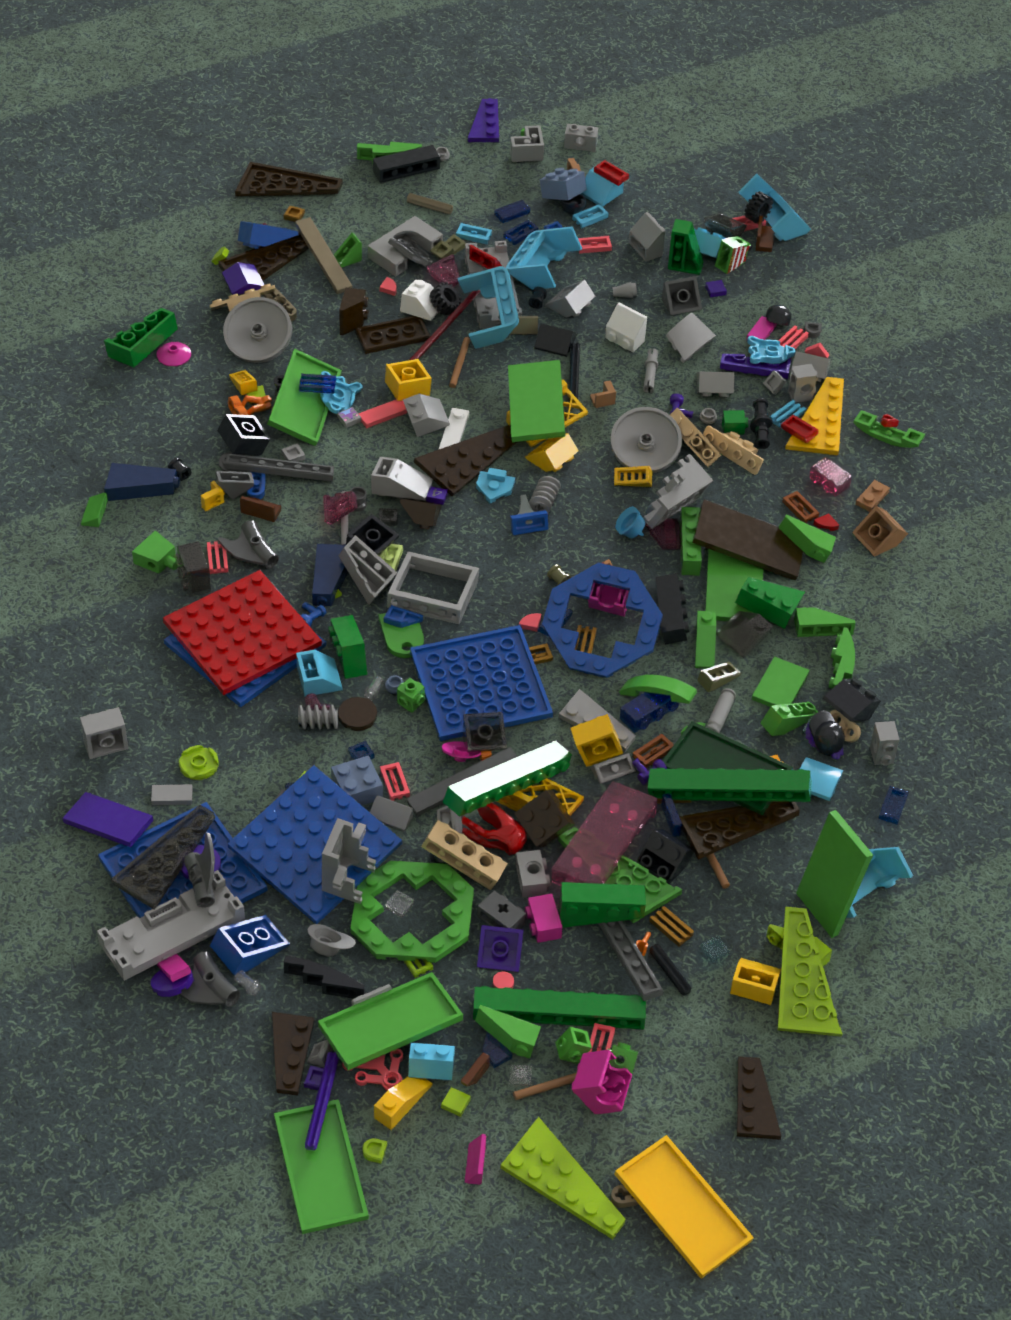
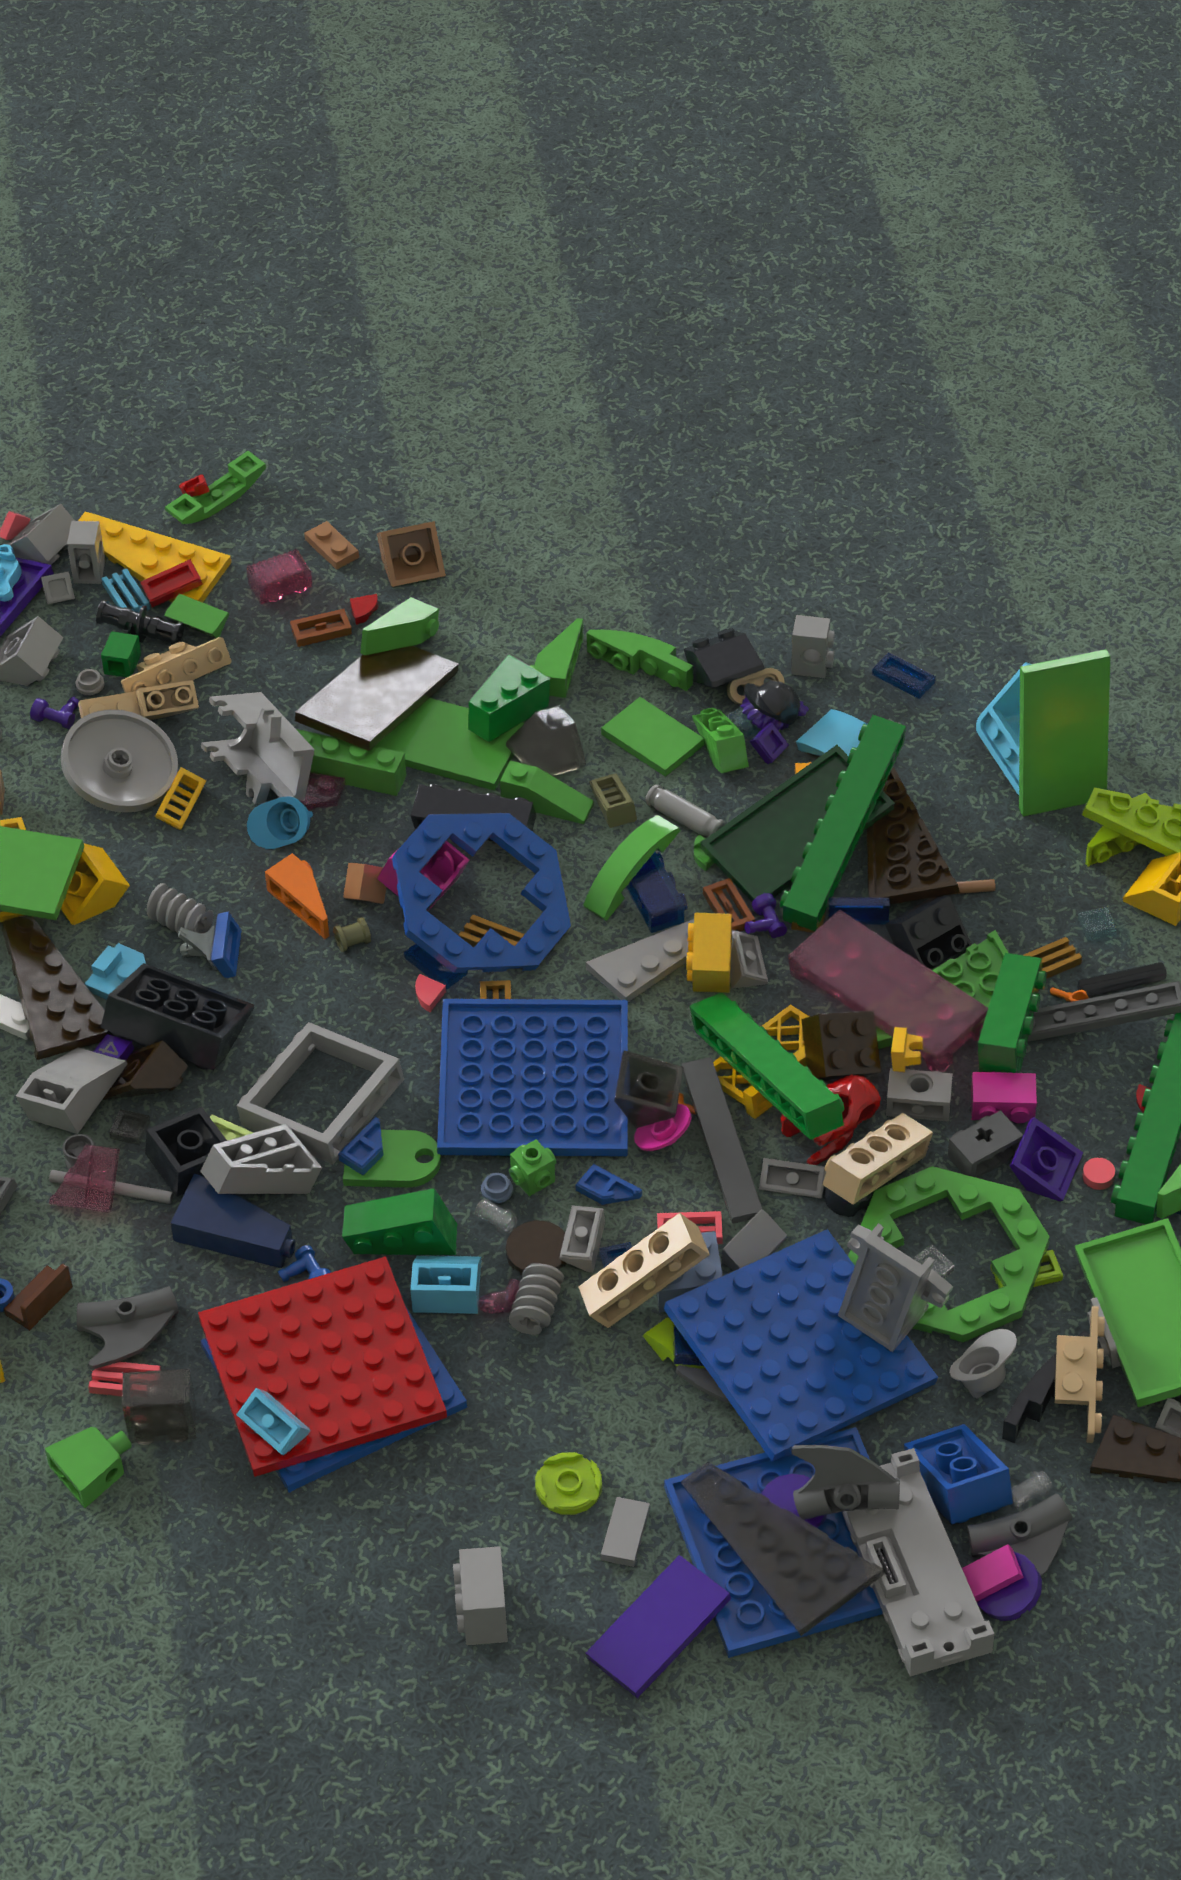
camera: 70 degrees left, 0 degrees up
none -> black slope [101,963,255,1070]
none -> bright green slope [164,594,229,638]
none -> medium azure slope [236,1388,311,1455]
none -> orange slope [265,853,330,939]
none -> light grey slope [560,1205,605,1273]
none -> blue tile [575,1164,642,1205]
none -> tan brick [578,1213,710,1328]
none -> dark purple tile [750,723,789,764]
none -> yellow tile [891,1027,923,1072]
none -> tan bracket [1054,1306,1105,1443]

